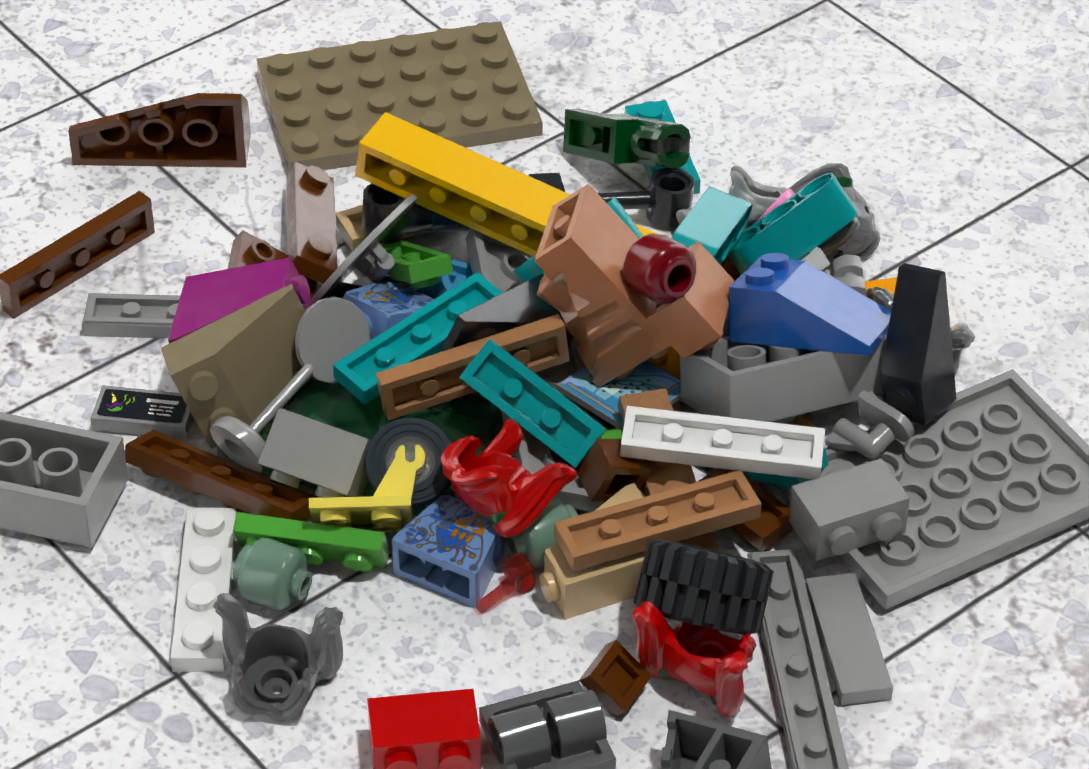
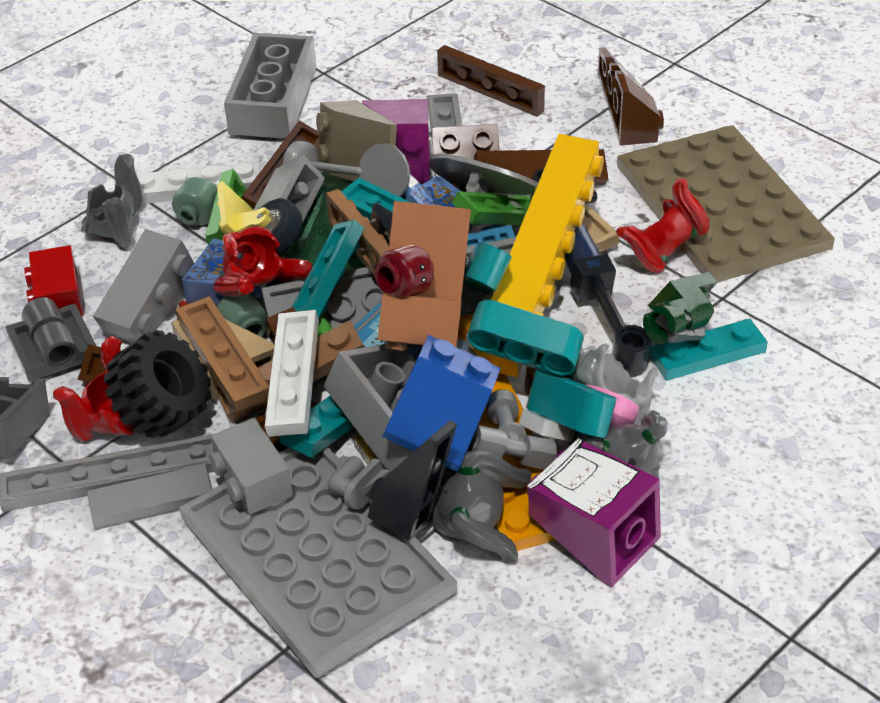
camera: 85 degrees right, 0 degrees up
none -> light grey wedge [93,229,194,343]
none -> magenta slope [527,438,661,588]
none -> red hair [616,178,709,273]

